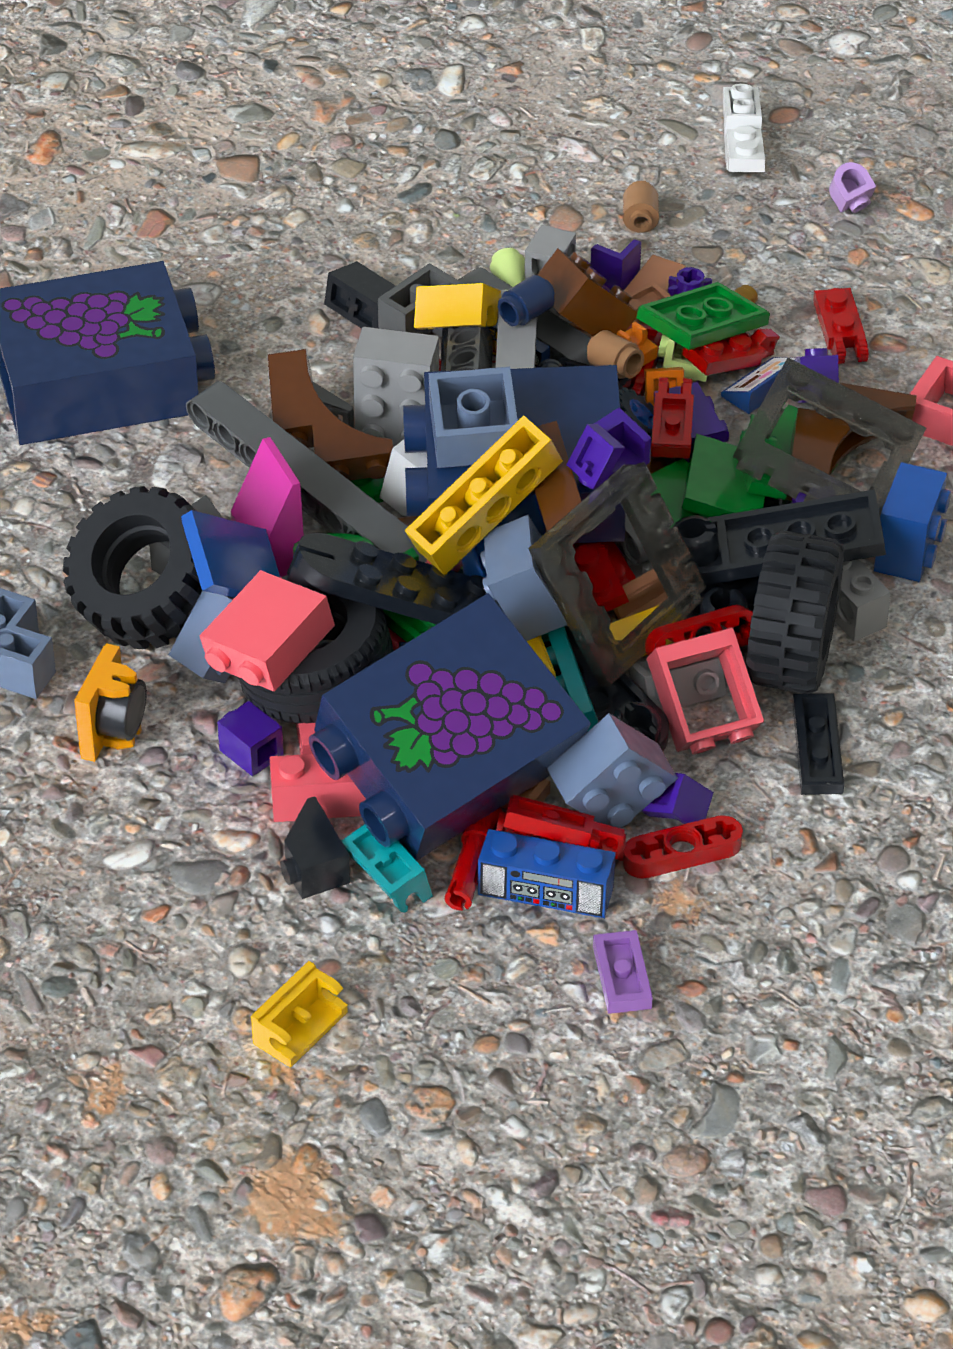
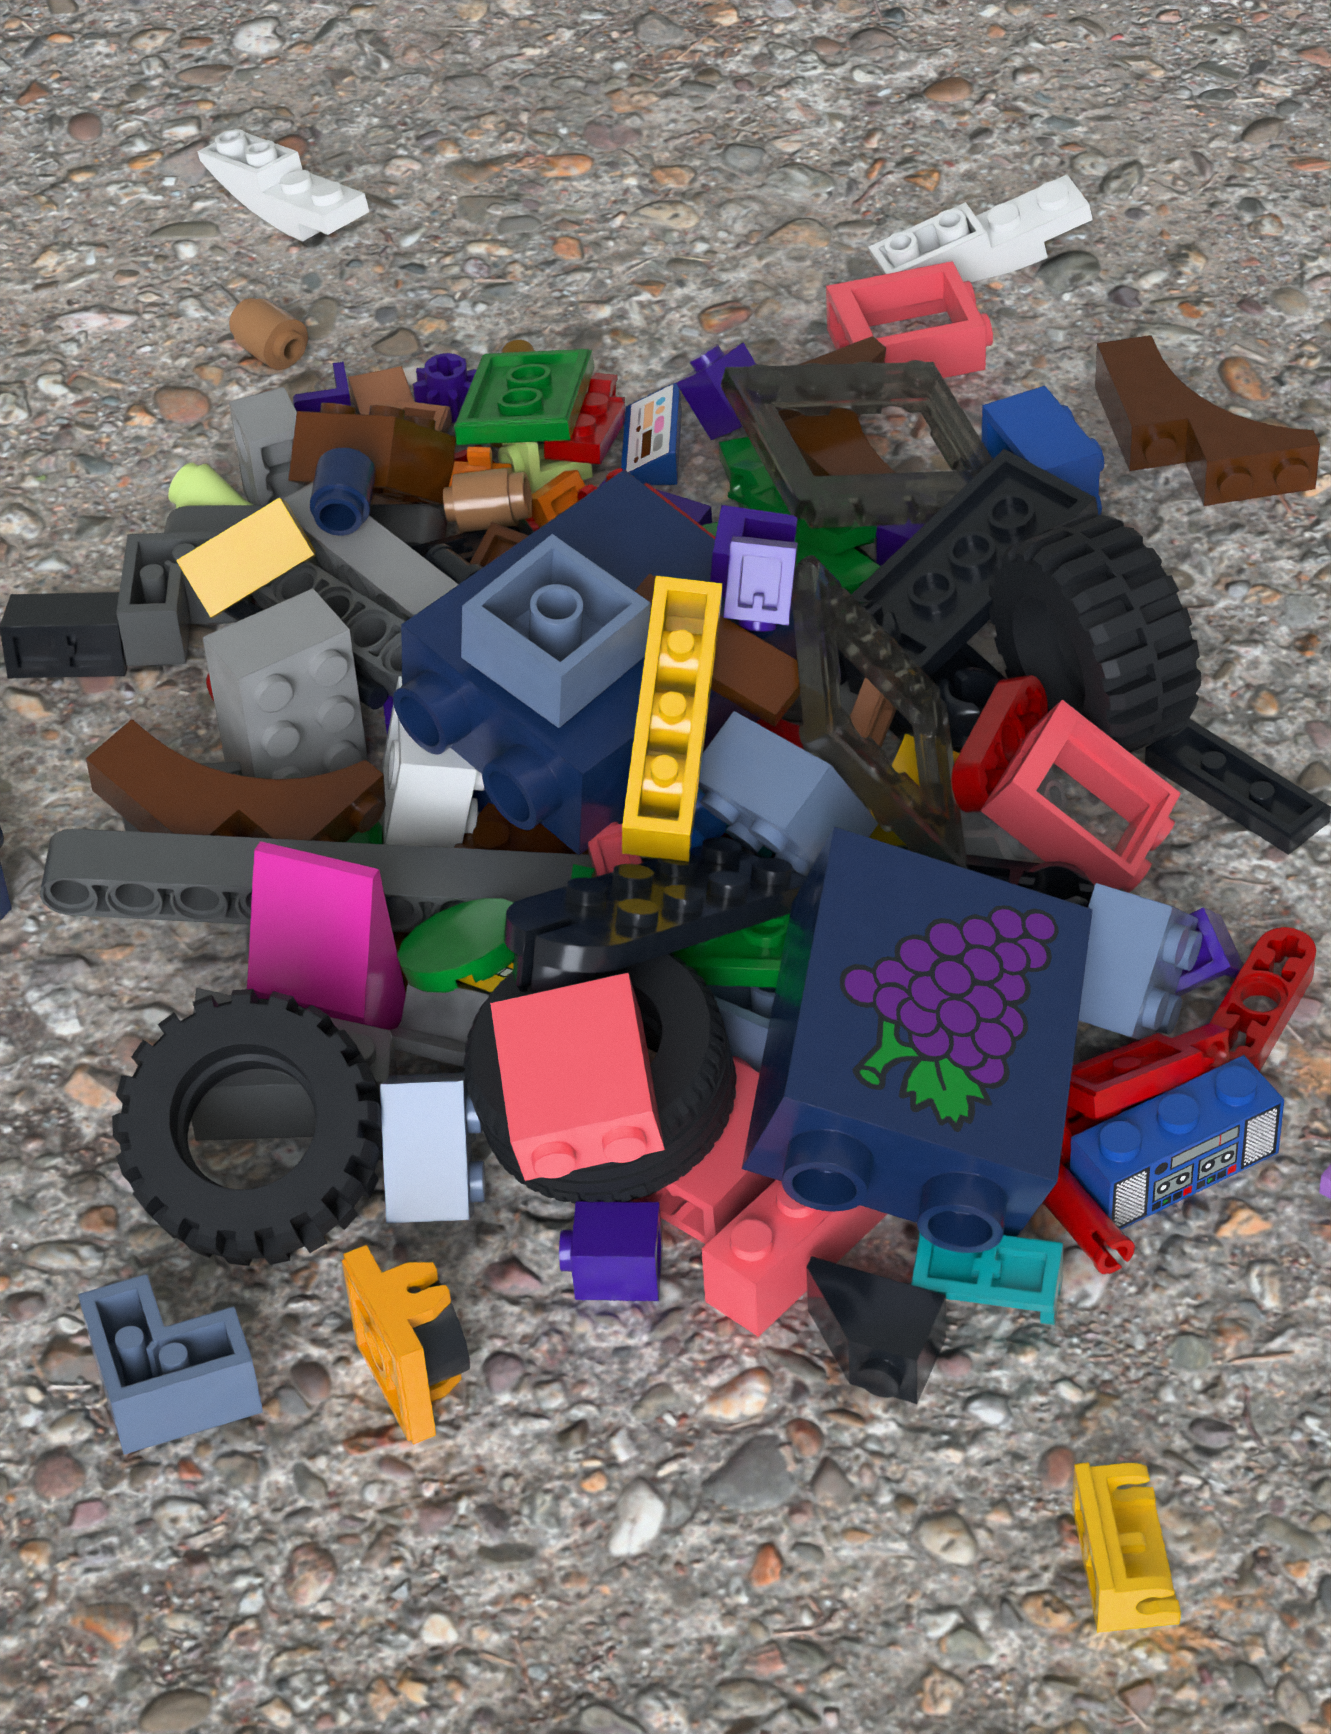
camera: 40 degrees left, 0 degrees up
blue tile [181,510,280,598] -> none
red hinge [813,288,869,364] -> none
lavender plate [829,162,876,213] -> none

